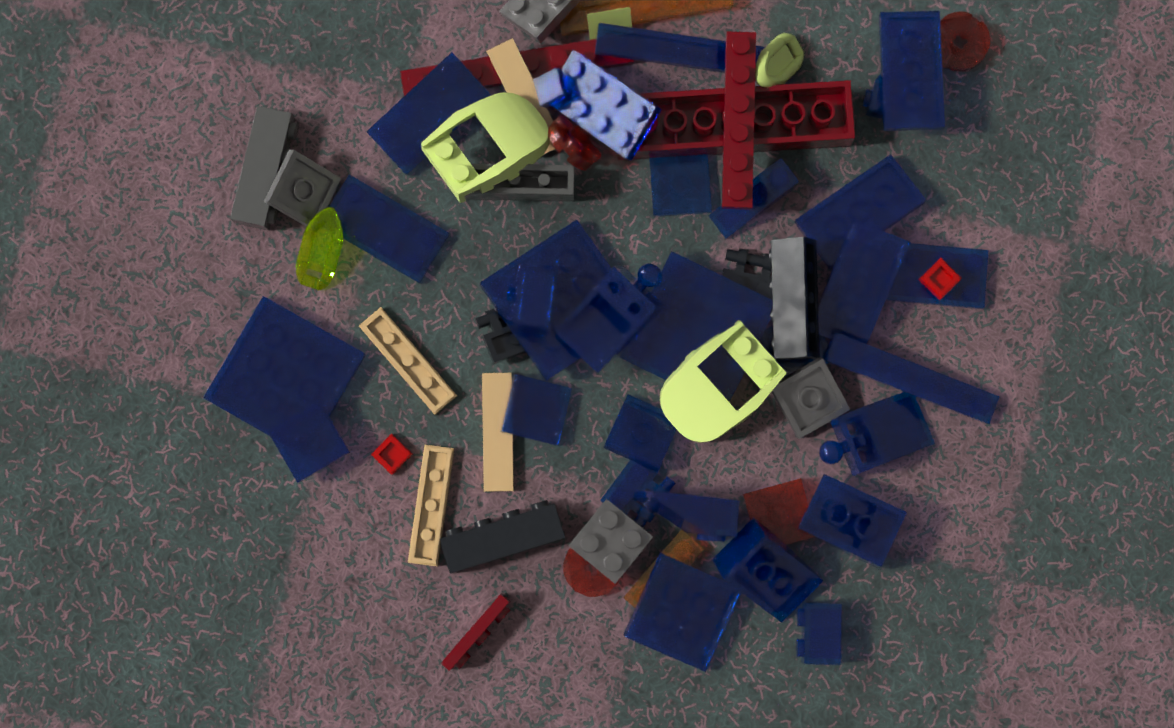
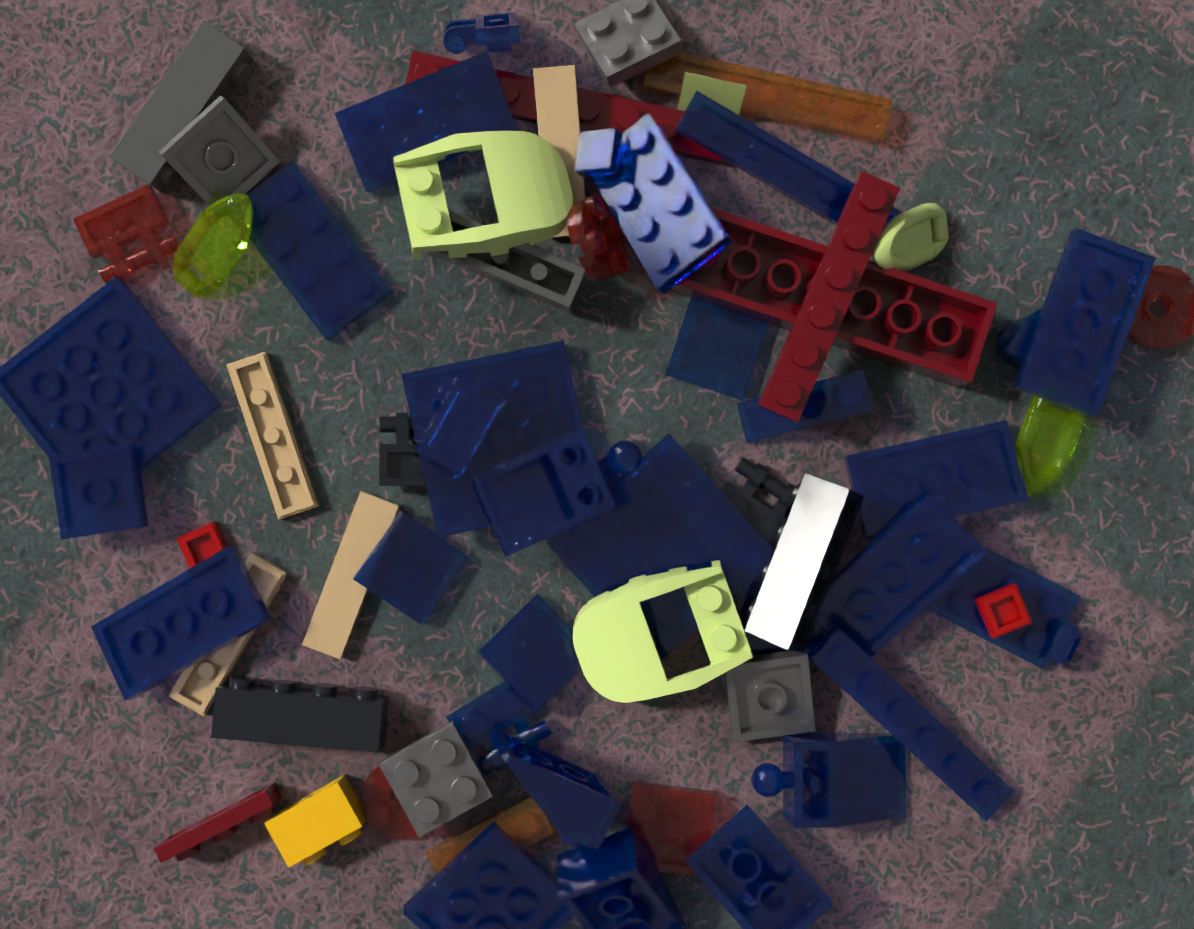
camera: 10 degrees right, 5 degrees up
none -> clear red plate [73,184,181,284]
none -> clear blue plate [91,546,272,700]
none -> yellow brick [264,774,368,868]
none -> clear blue plate [443,12,520,54]
none -> clear neon green piece [1014,381,1087,497]
none -> clear blue tile [1045,621,1084,669]

